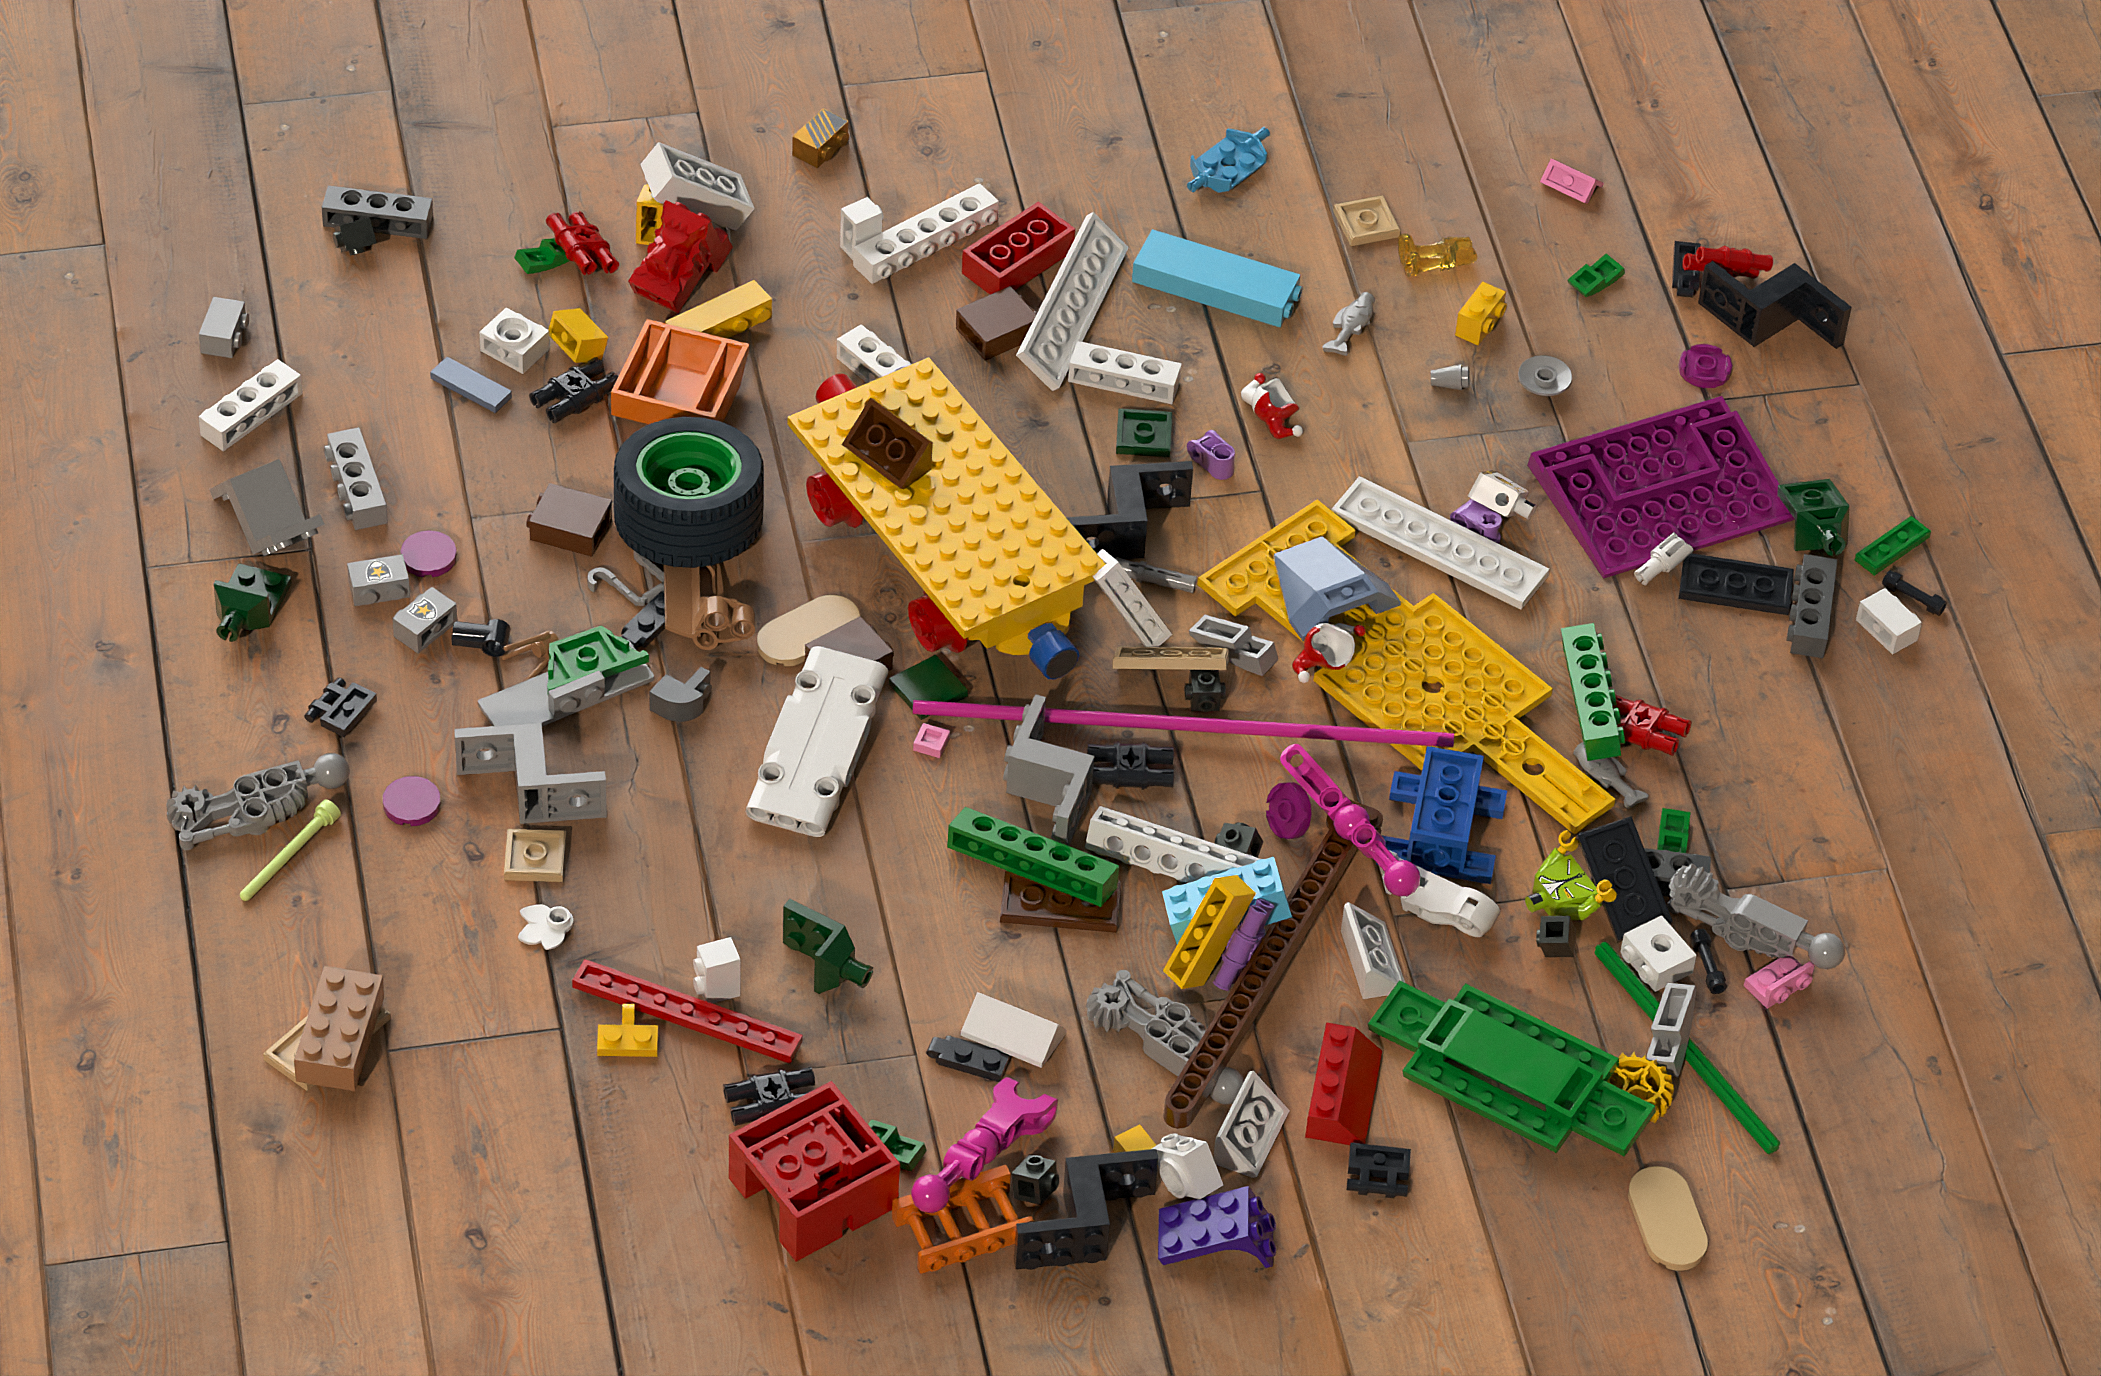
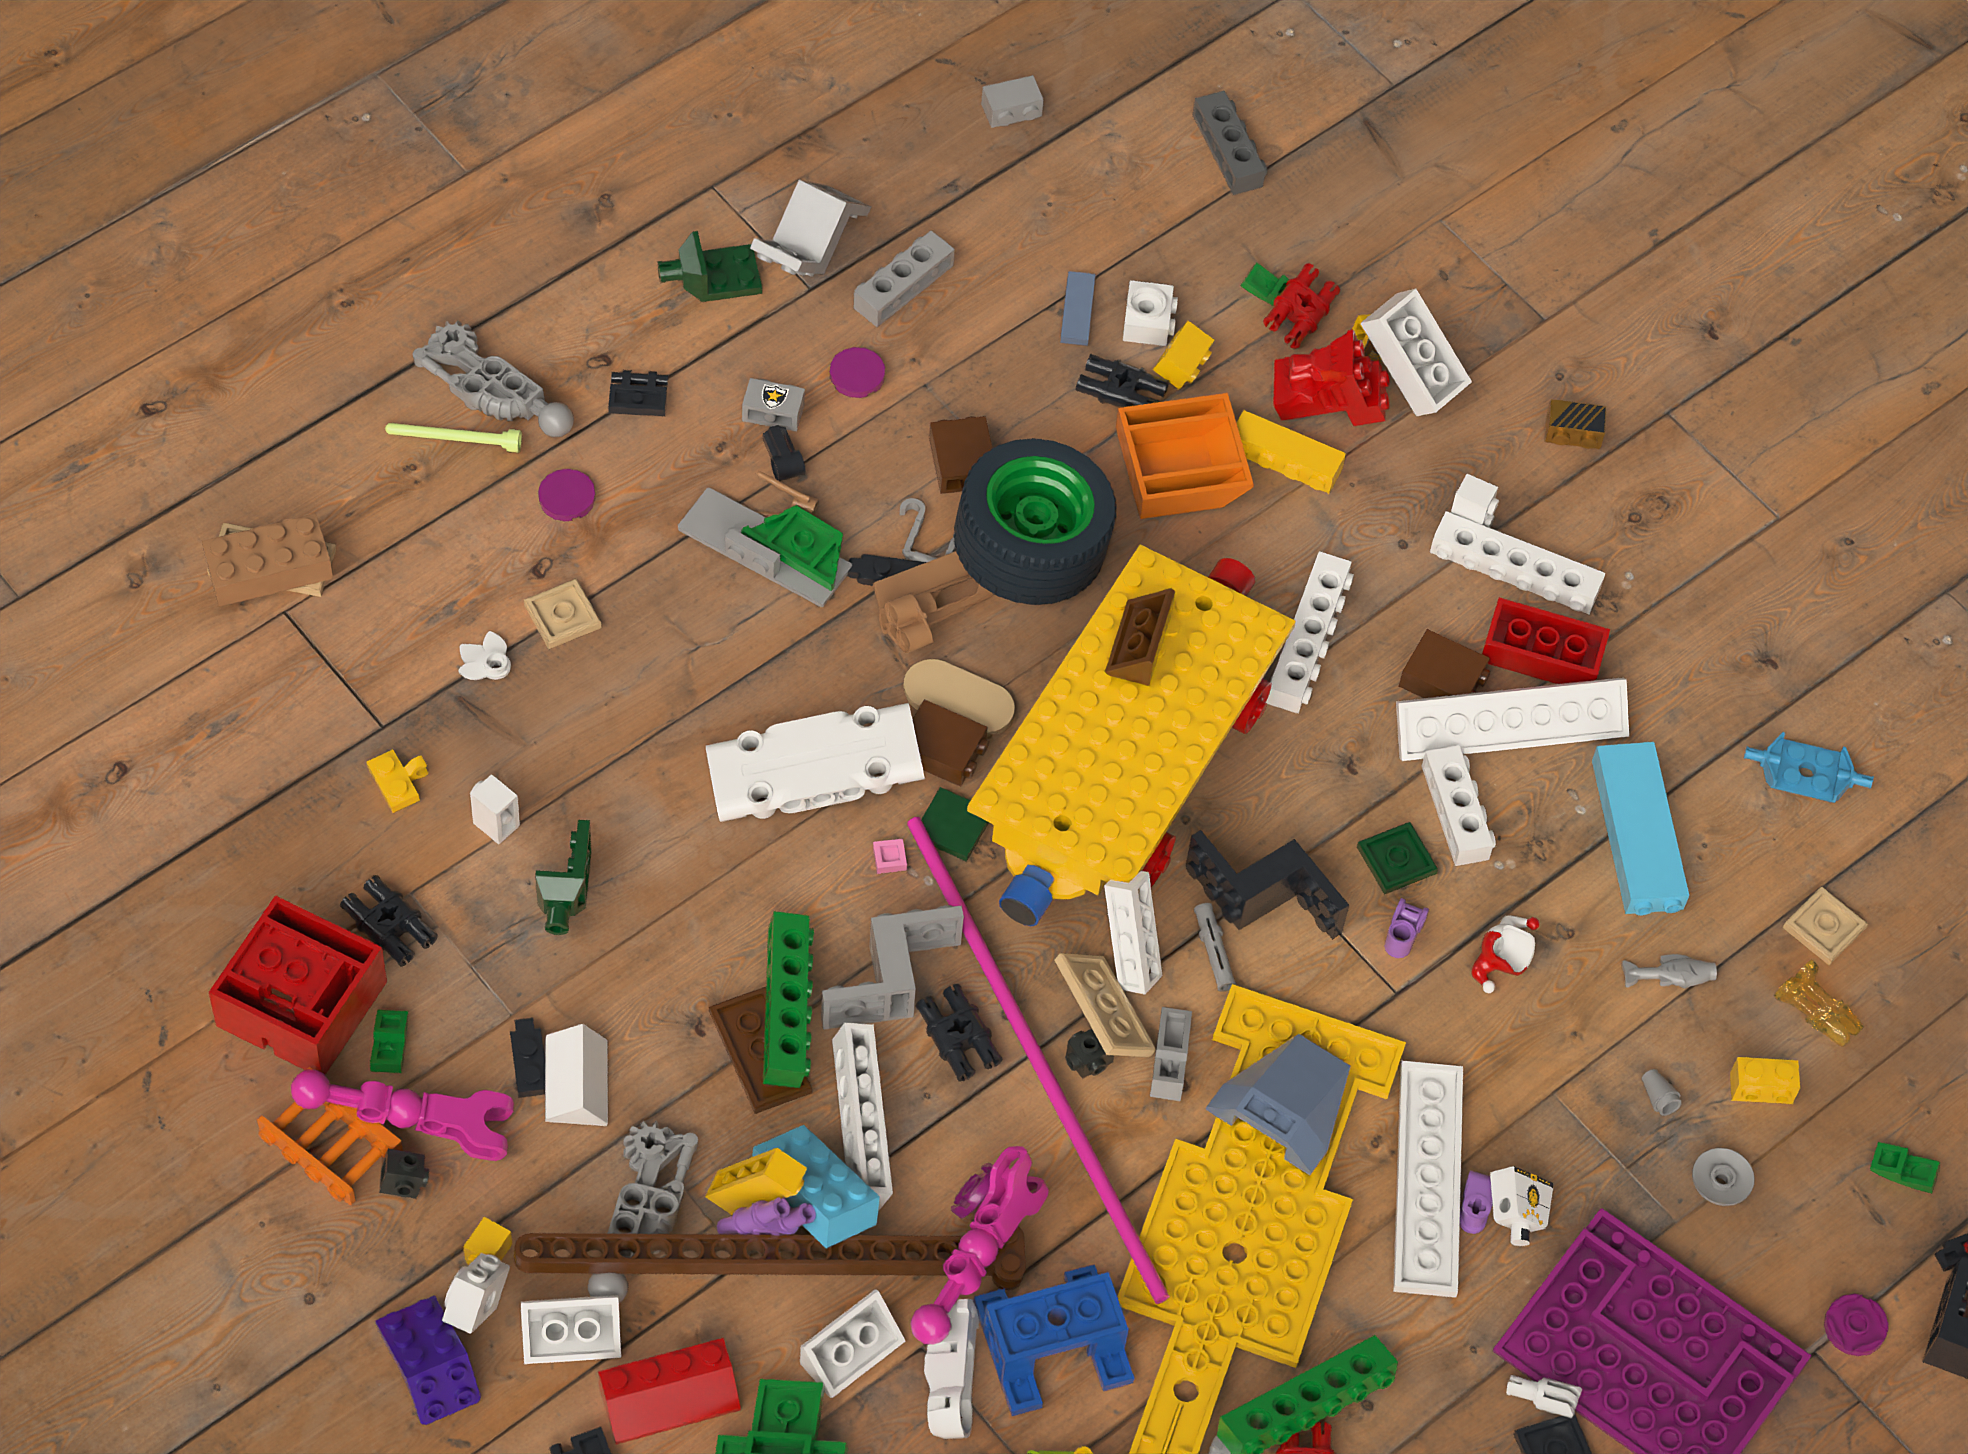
camera: 60 degrees right, 10 degrees up
white brick [199,359,302,452] -> none
pearl dark grey brick [333,217,377,256] -> none
light grey brick [347,554,410,606] -> none
light grey bracket [454,723,607,824] -> none
red plate [572,959,803,1064] -> none
dark grey brick [649,667,712,722] -> none
black bracket [1014,1149,1158,1270] -> none
pearl dark grey brick [1215,822,1263,858] -> none
white piece [1292,623,1366,683] -> none

